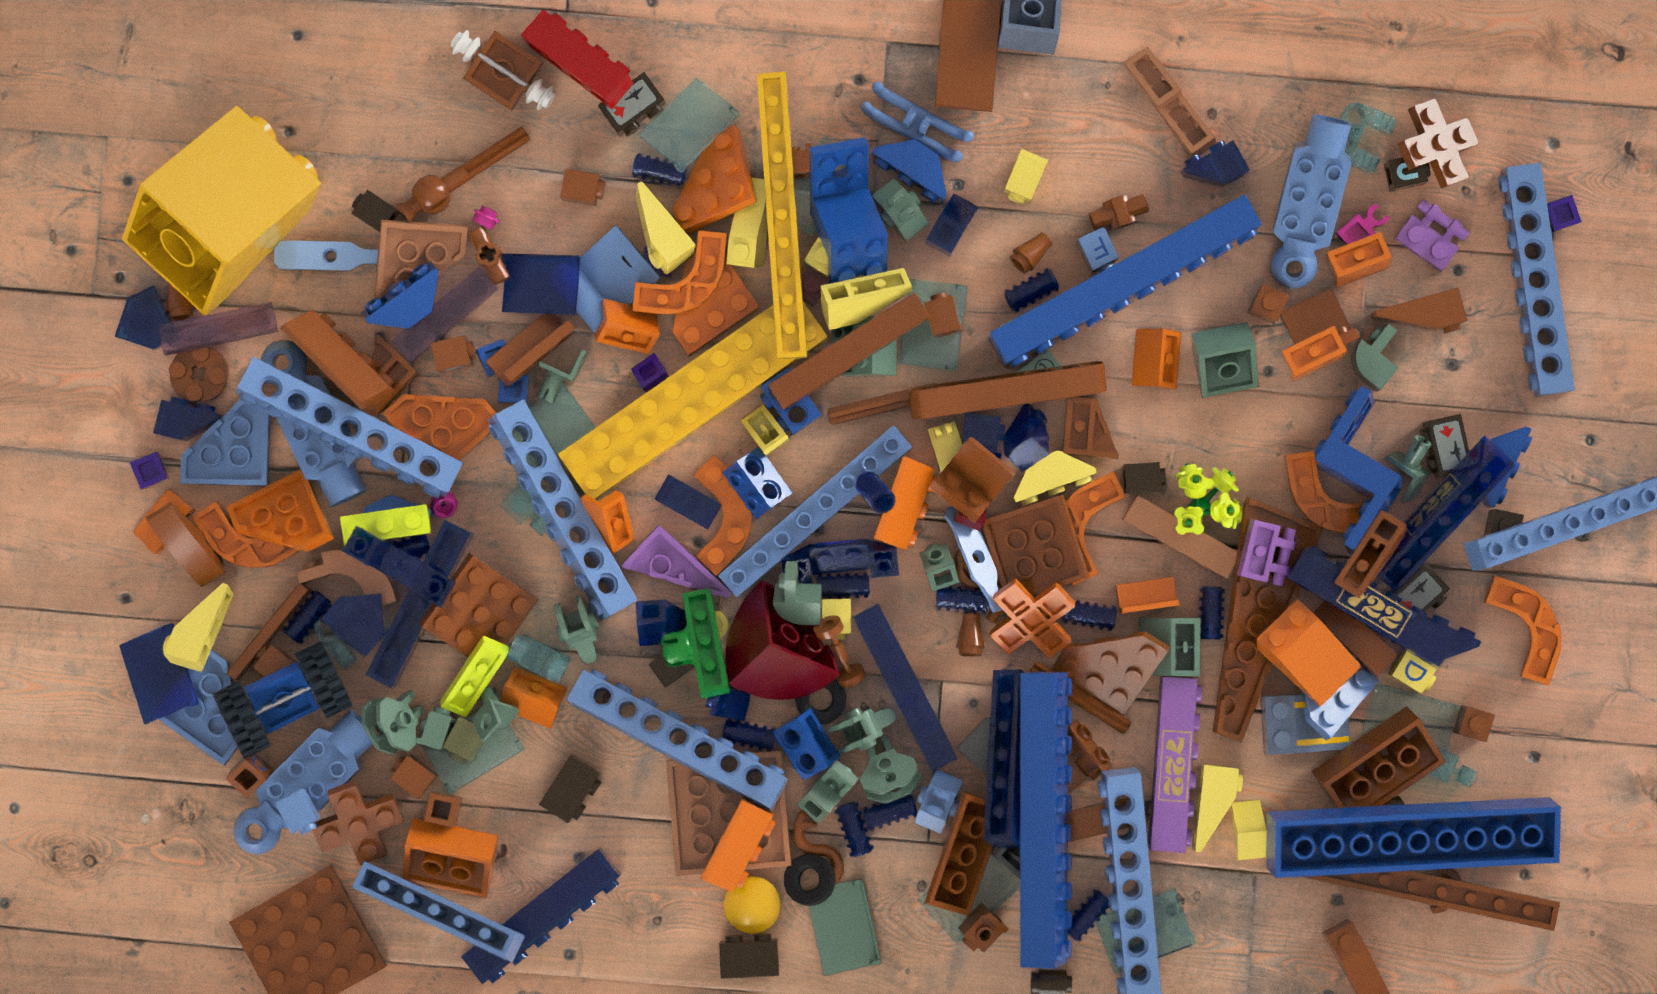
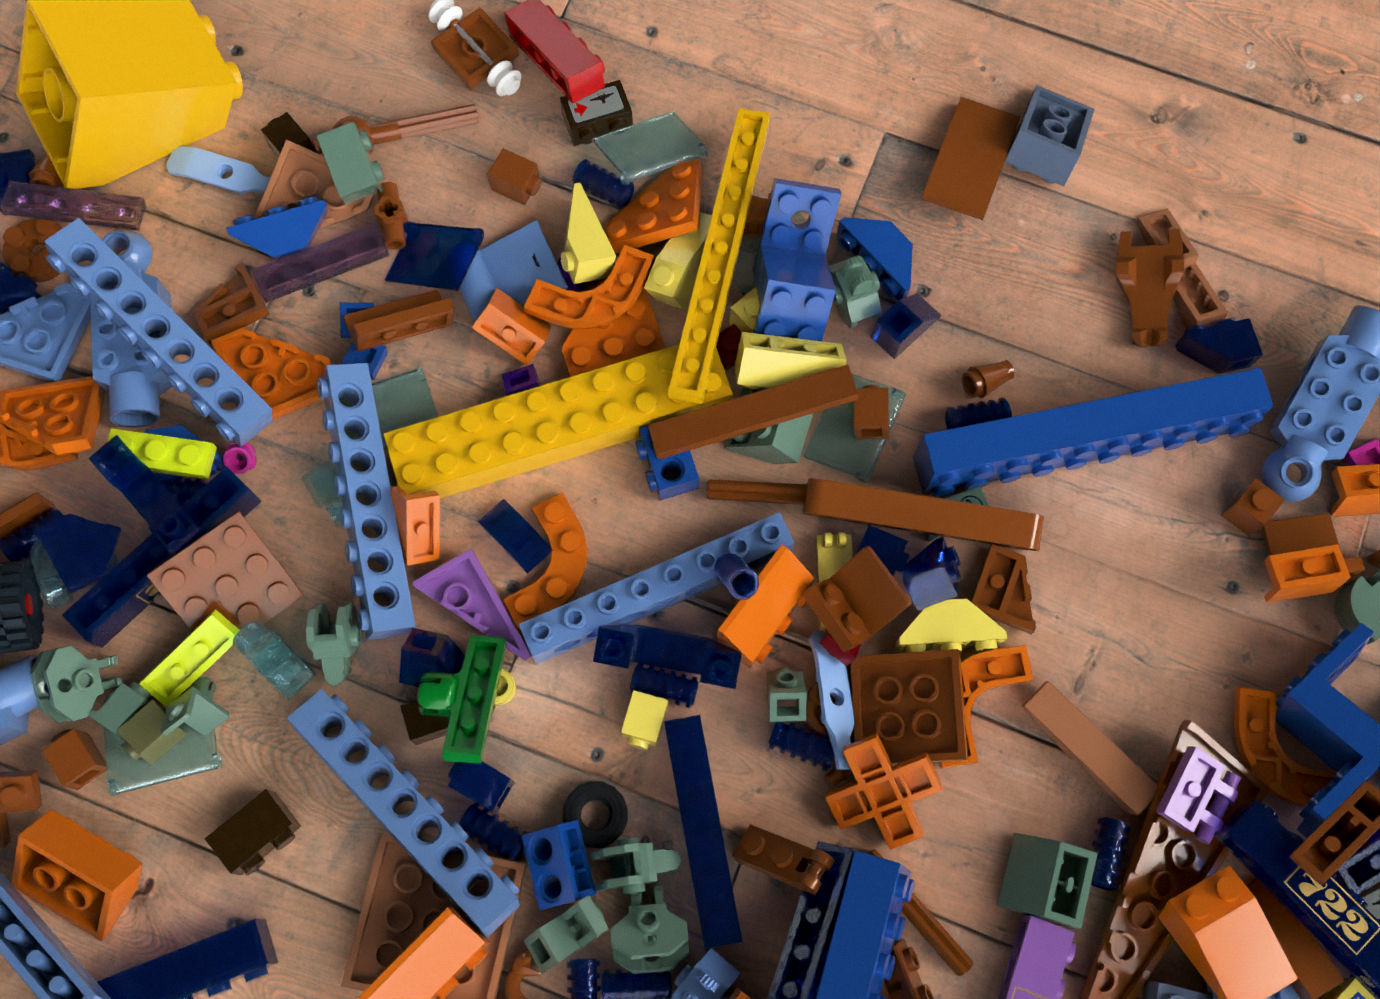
camera: 10 degrees right, 15 degrees down
dark orange slope [280,310,398,417] -> none
nougat arch [296,550,400,610] -> none
dark orange brick [424,791,462,827] -> none
dark orange brick [430,335,476,373] -> none
dark pink plate [472,205,500,230] -> none
orange panel [500,666,568,728] -> none
sand green bracket [536,349,588,404] -> none
blue brick [723,447,792,519] -> none
dark red brick [725,580,839,700] -> none
light yellow slope [741,404,789,457] -> none
sand green brick [773,561,822,625] -> none
dark orange wheel [813,615,866,688] -> none
medium blue piece [861,81,974,163] -> none
dark orange cone [956,614,985,657] -> none
dark grey slope [957,717,993,777] -> none
light yellow slope [1004,149,1048,205] -> none
dark orange plate [1051,631,1170,716] -> none
clear blue piece [1062,600,1117,631] -> none
medium blue brick [1076,227,1119,273] -> none
dark orange axle [1089,194,1149,231] -> none
orange panel [1115,577,1179,614] -> none
dark brown brick [1122,462,1166,494] -> none
orange panel [1132,329,1181,389] -> none
neon yellow plant [1174,463,1243,535] -> none
sand green slope [1191,322,1259,398] -> none
none -> sand green hinge [316,122,385,205]
none -> dark orange plate [732,824,835,895]
none -> dark orange animal [1116,229,1184,347]

